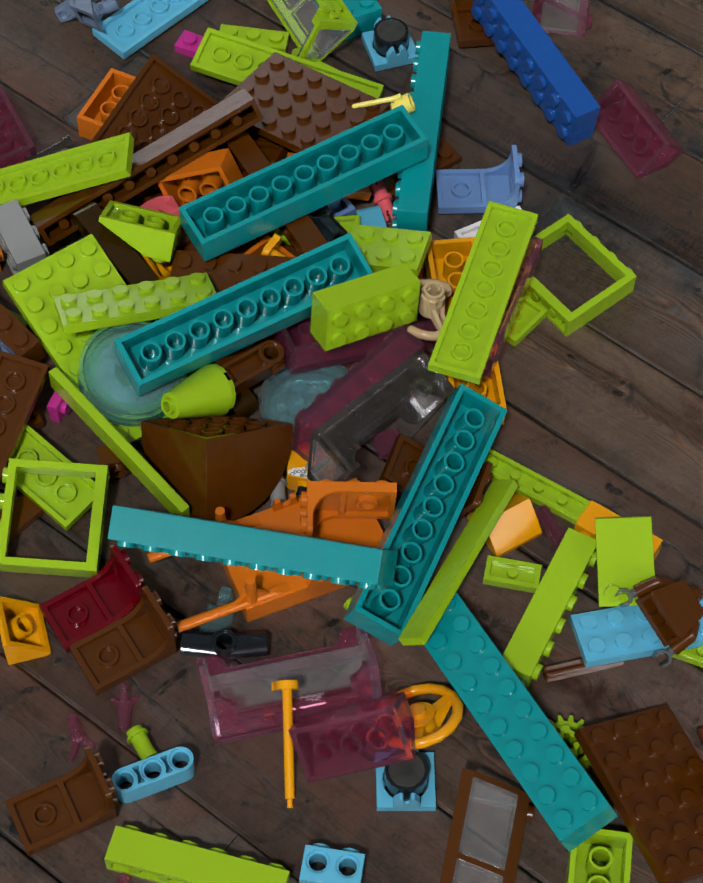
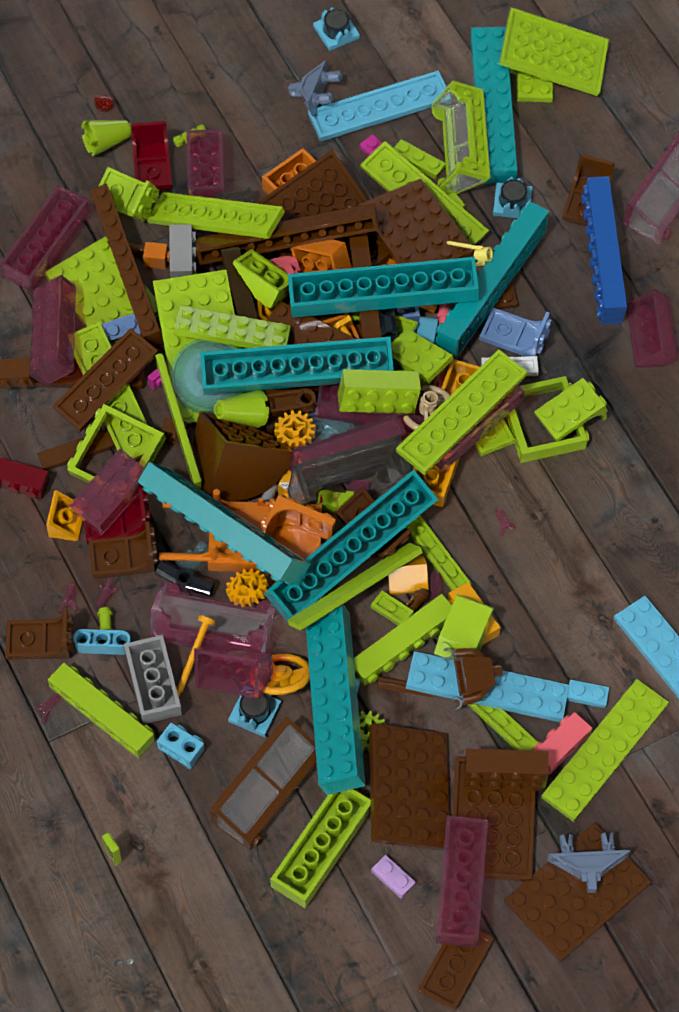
camera: 25 degrees right, 5 degrees up
none -> clear pink brick [69,448,145,536]
none -> light grey brick [124,635,182,725]
none -> light orange gear [226,568,269,607]
none -> light orange gear [274,410,316,450]
none -> lime leg [317,490,354,513]
none -> reddish brown pin [405,588,429,613]
none -> clear pink bar [495,509,515,536]
none -> lime bracket [534,378,608,442]

